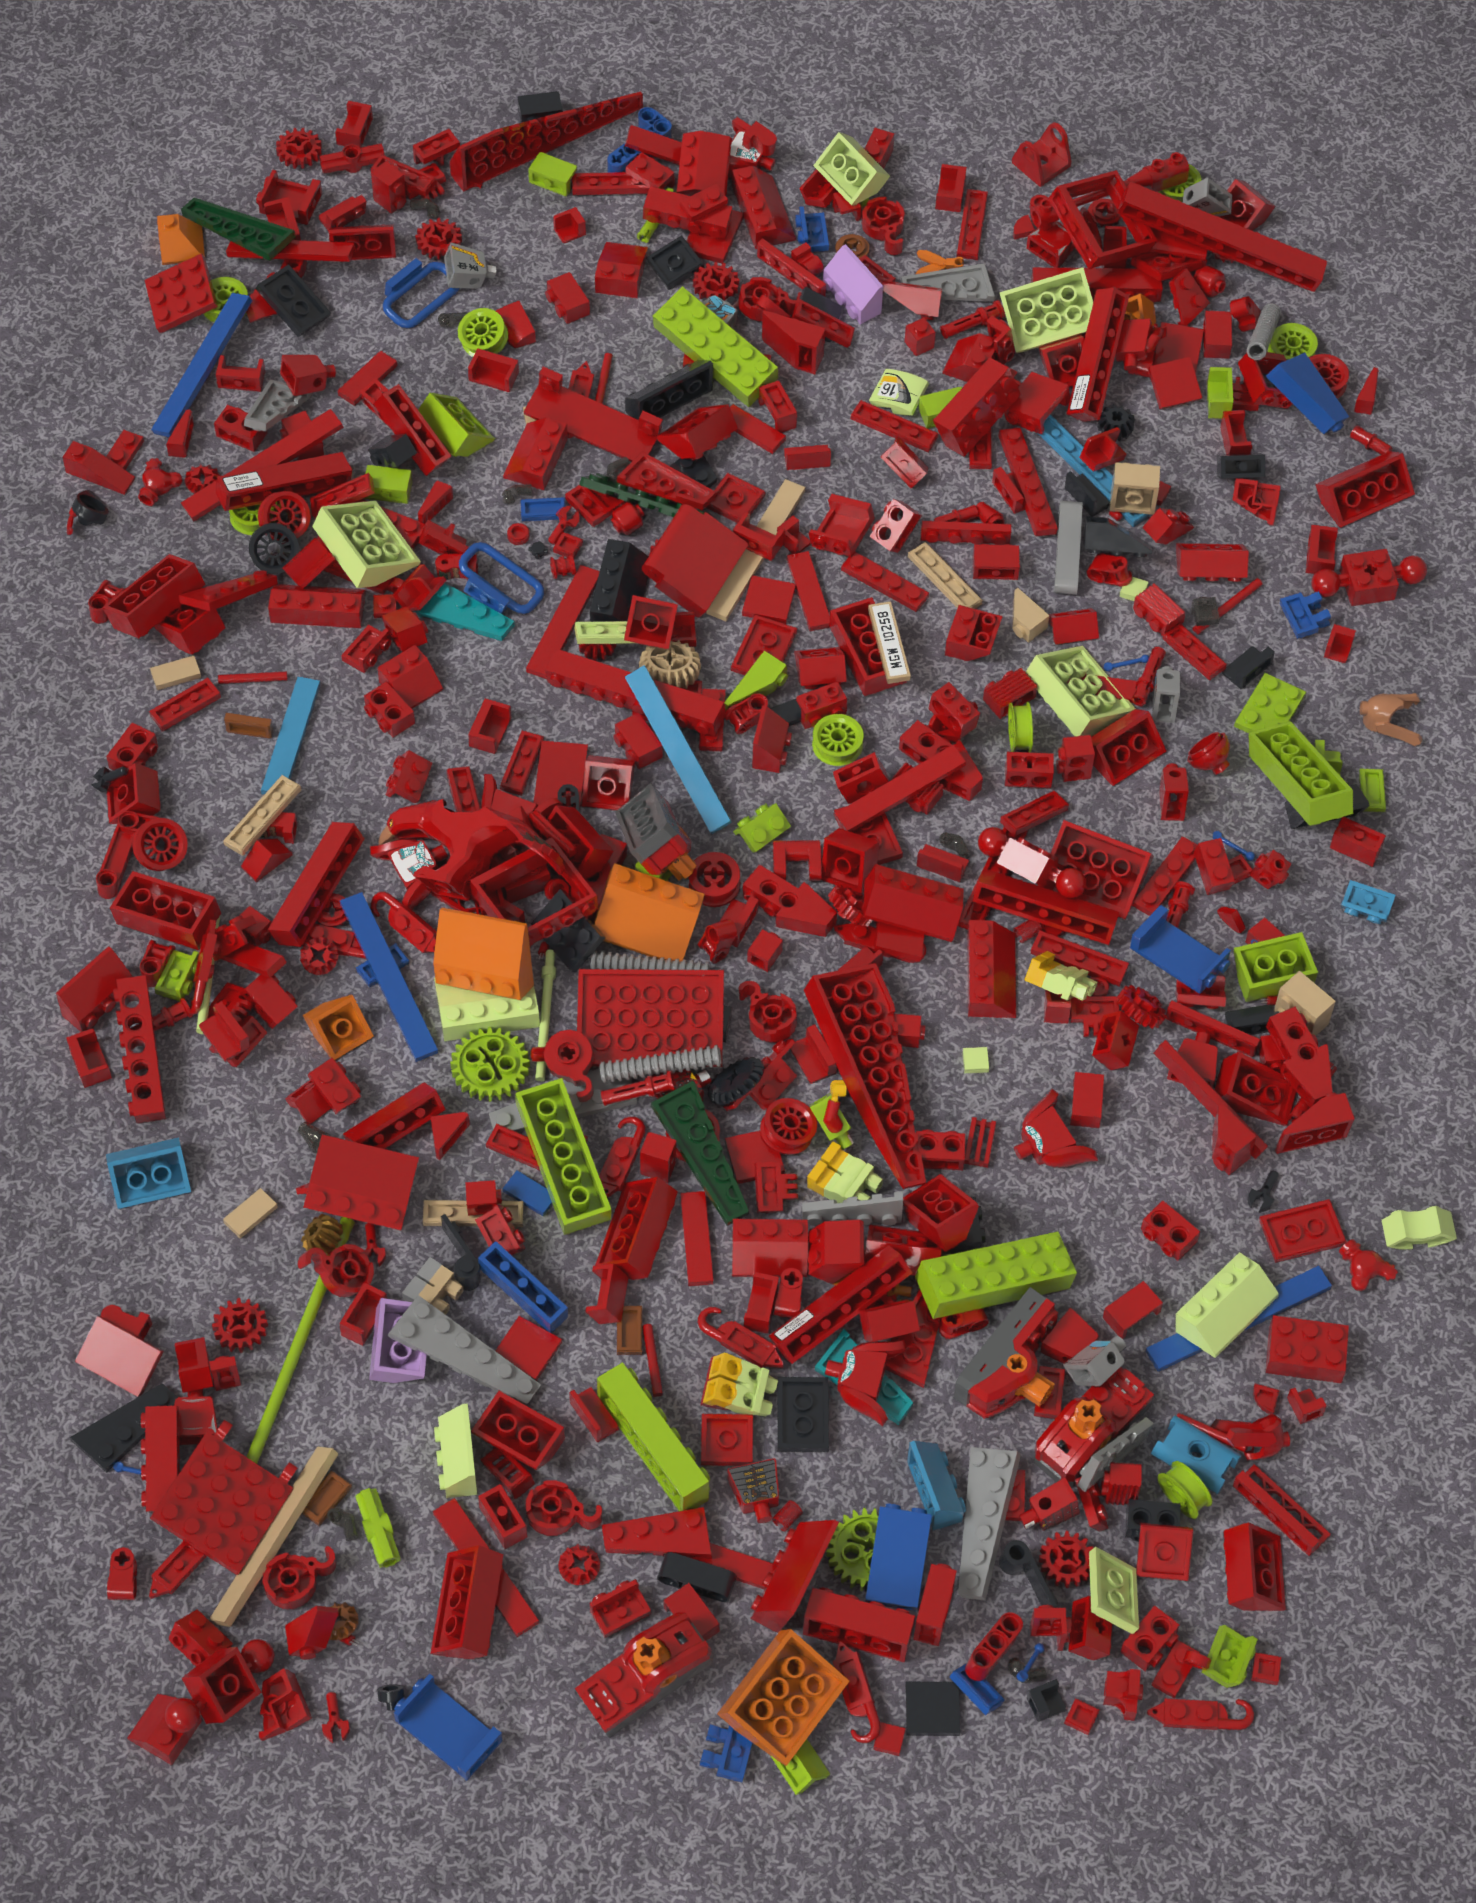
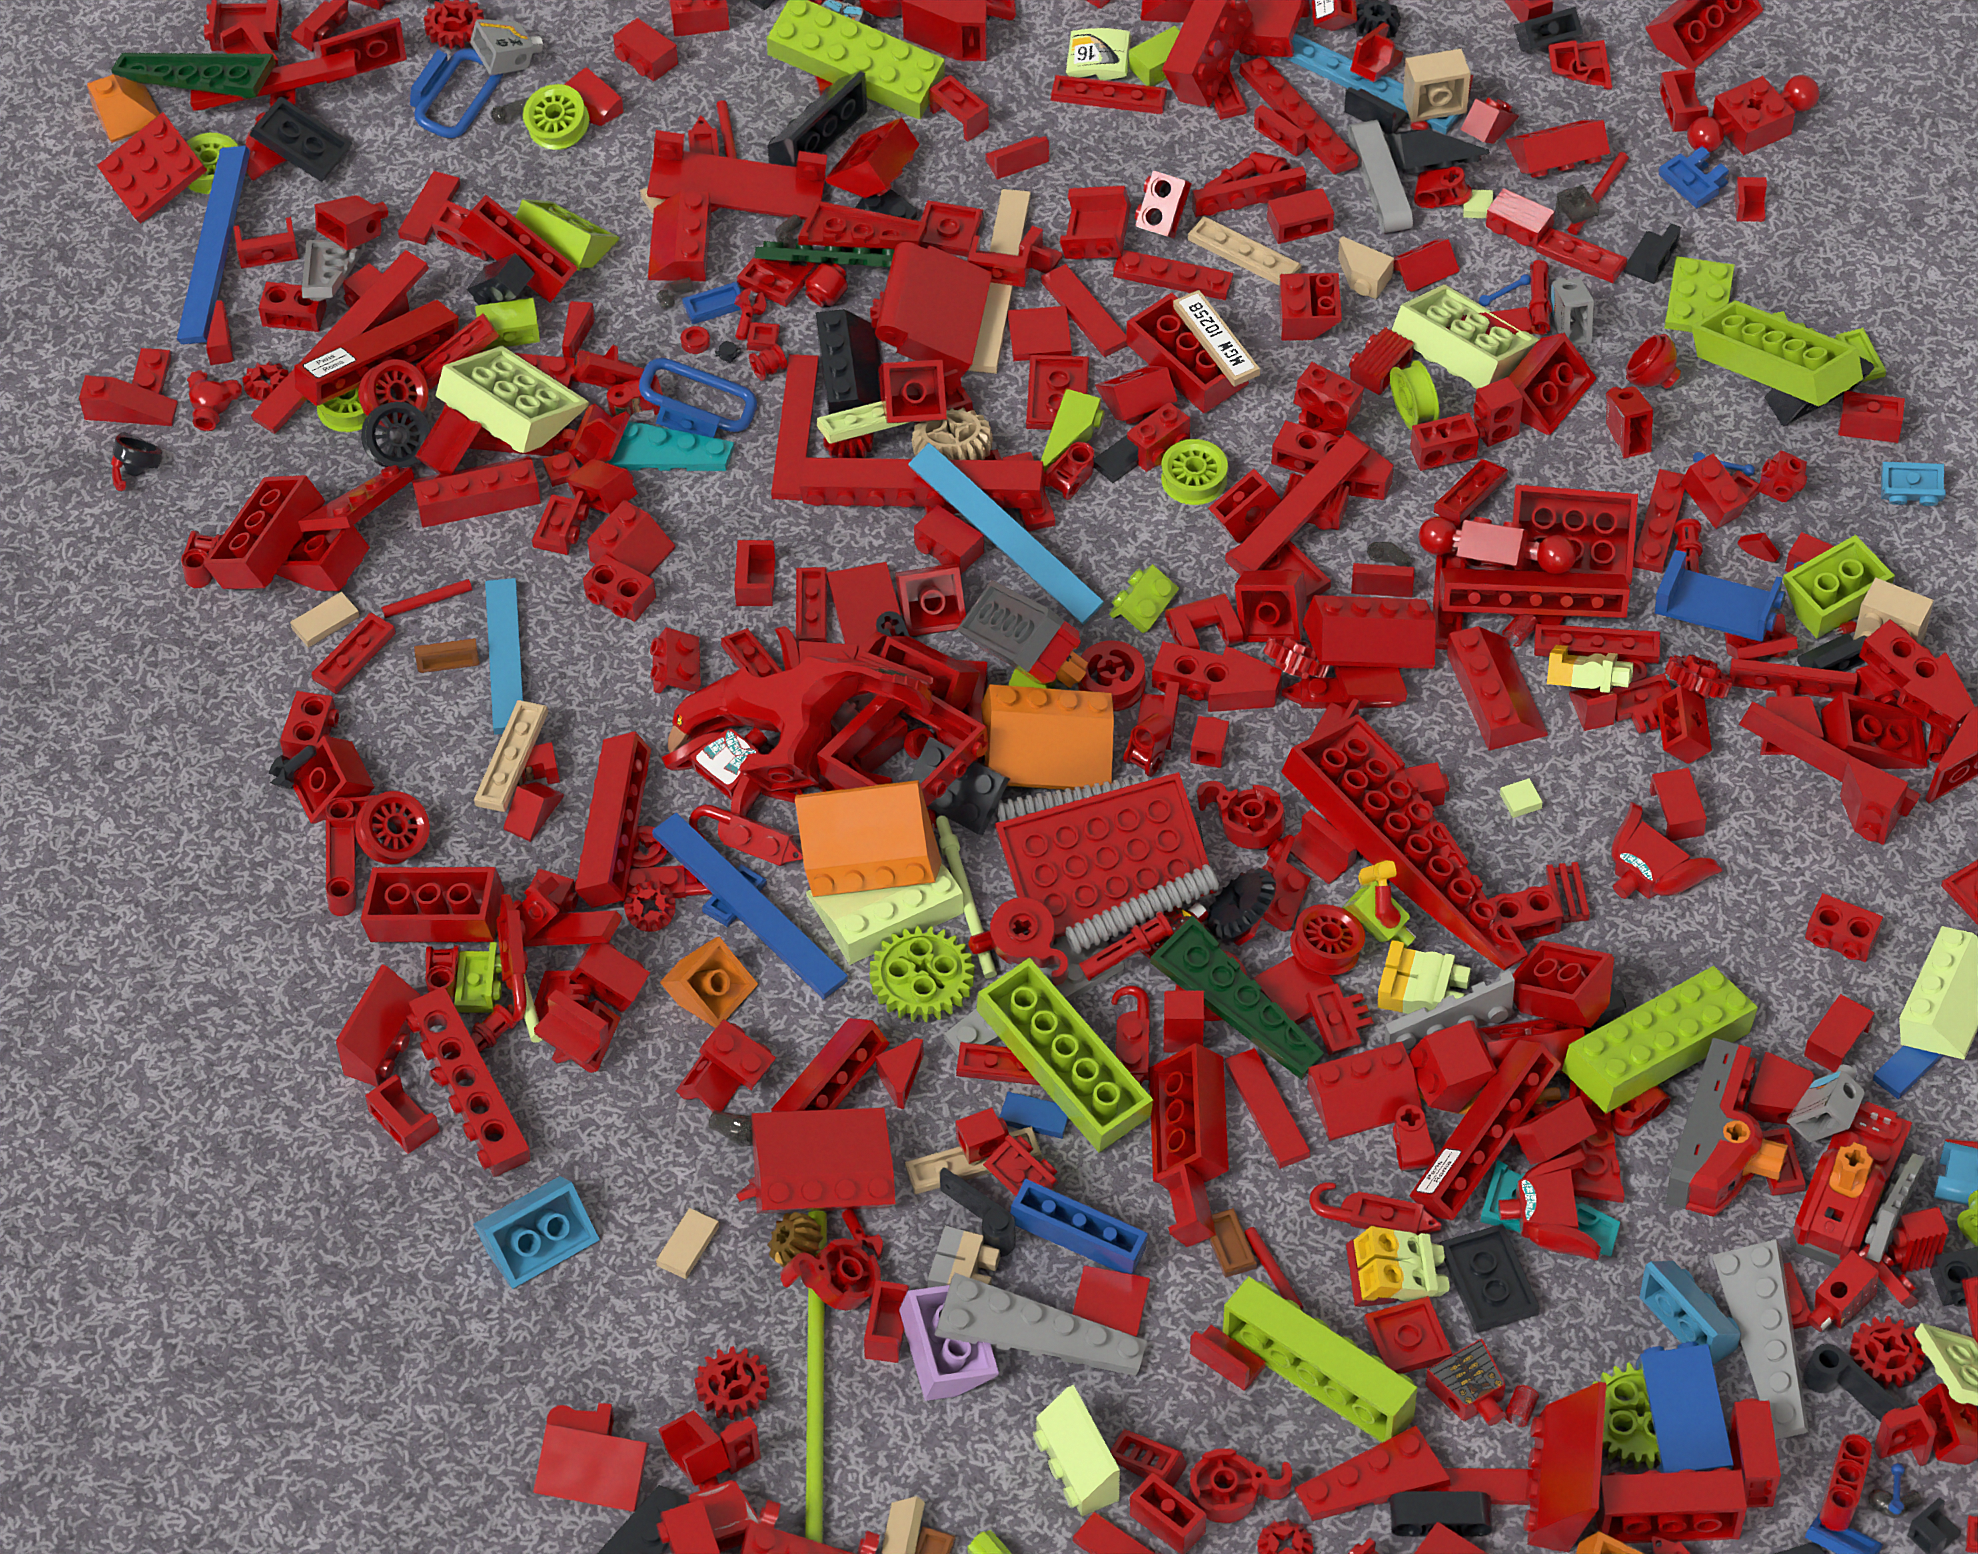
camera: 15 degrees left, 5 degrees down
red panel [468,348,519,393] -> none
red slope [471,1391,565,1470] -> none
red tile [730,404,786,454] -> none
red panel [744,1272,779,1334] -> none
red slope [752,705,792,773] -> none
panel [880,437,929,488] -> none
black bar [1248,1170,1279,1213] -> none
nougat piece [1360,693,1422,746] -> none

